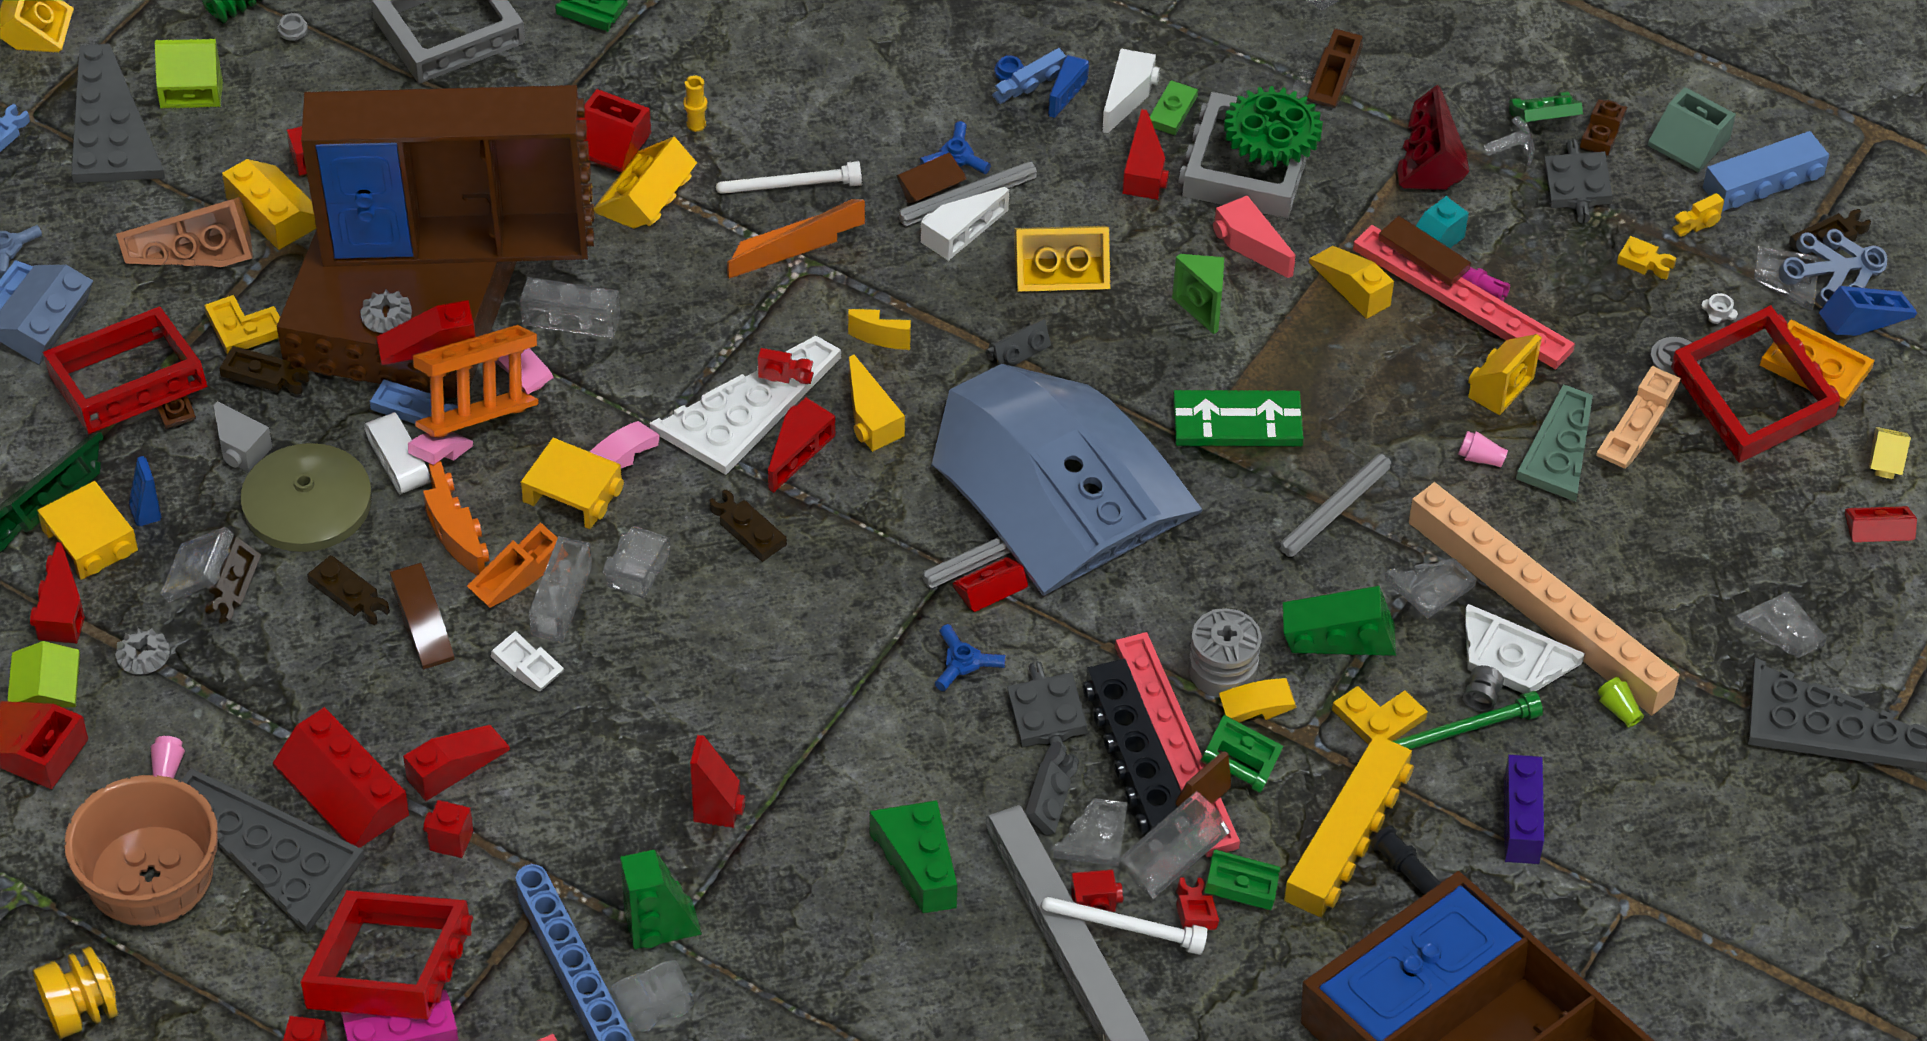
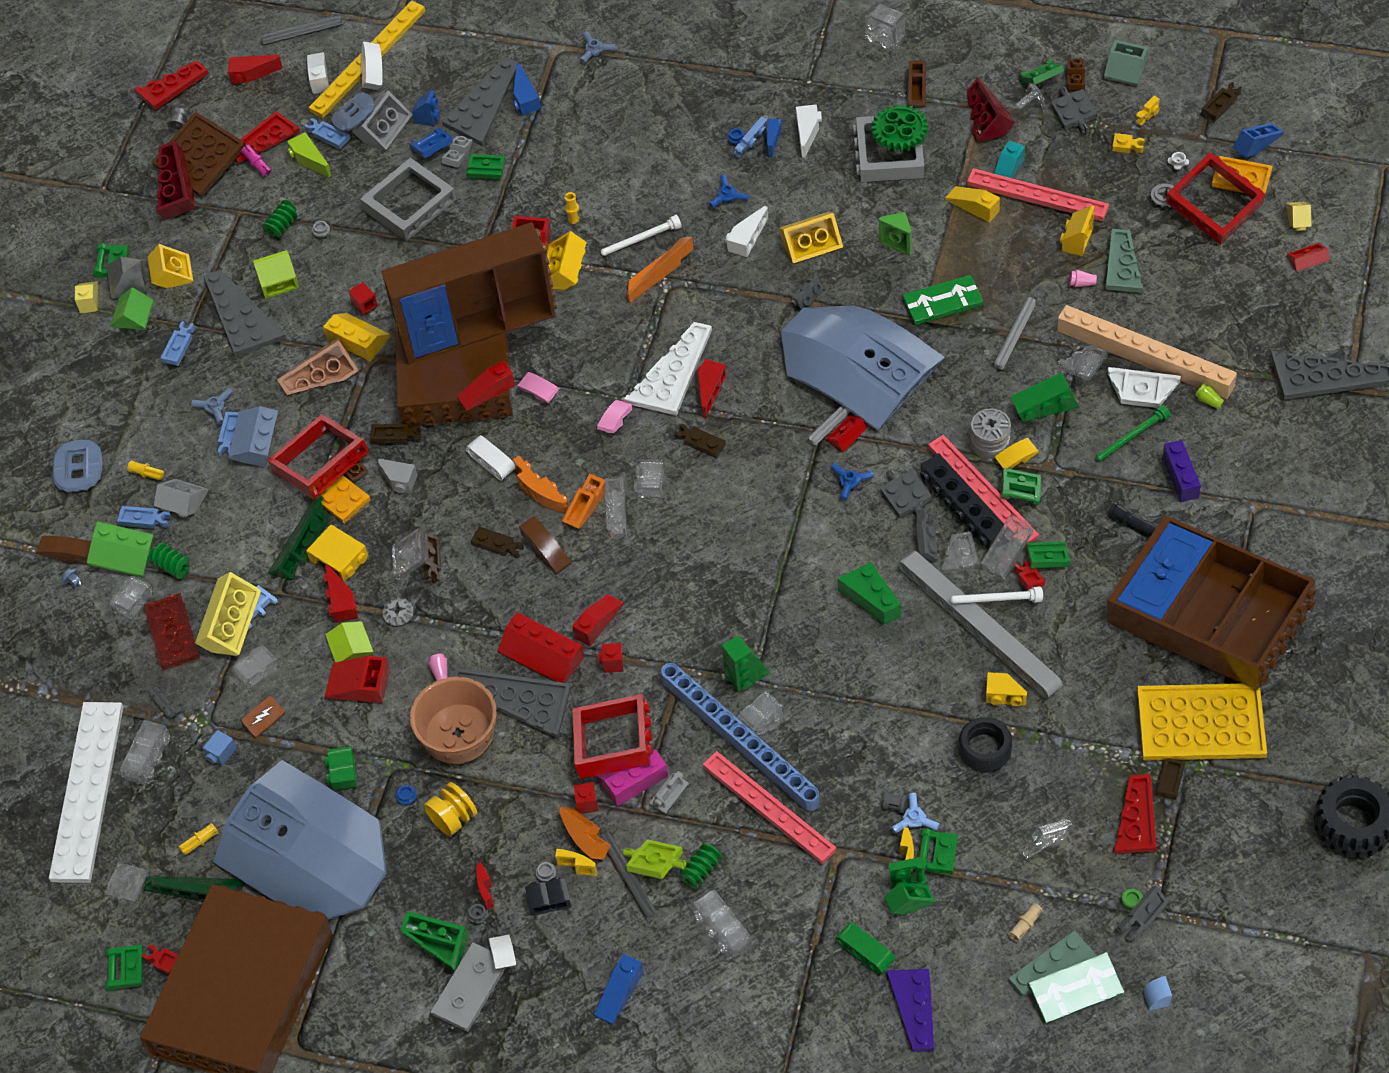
camera: 10 degrees left, 5 degrees up
blue slope [129,456,162,526] -> none
yellow plate [204,295,280,354] -> none
olive dish [241,443,372,552] -> none
light grey gear [360,289,412,333] -> none
medium blue plate [370,379,458,424] -> none
bright pink slope [408,432,473,465] -> none
orange fence [413,325,538,438] -> none
white slope [491,631,564,691] -> none
clear brick [520,277,621,338] -> none
yellow panel [521,437,624,529] -> none
red slope [690,735,746,828] -> none
red plate [758,348,814,384] -> none
yellow slope [848,309,911,350] -> none
yellow slope [849,355,905,452] -> none
reddish brown slope [896,152,966,203] -> none
light grey axle [899,162,1037,226] -> none
red brick [1071,869,1123,912] -> none
red slope [1122,109,1170,200] -> none
bright green plate [1150,81,1198,135] -> none
reddish brown slope [1176,751,1231,819] -> none
coral slope [1213,195,1296,278] -> none
yellow brick [1284,734,1414,918] -> none
yellow plate [1332,686,1428,745] -> none
reddish brown tile [1378,215,1471,287] -> none
dark pink pin [1462,267,1510,301] -> none
flat silver wheel [1463,665,1504,712] -> none
light nougat slope [1596,366,1681,468] -> none
medium blue brick [1703,131,1829,211] -> none
clear wing [1734,592,1827,658] -> none
clear wing [1754,247,1820,311] -> none
sand blue plant [1779,229,1887,307] -> none
none -> light orange plate [305,475,371,524]
none -> blue plate [396,785,417,805]

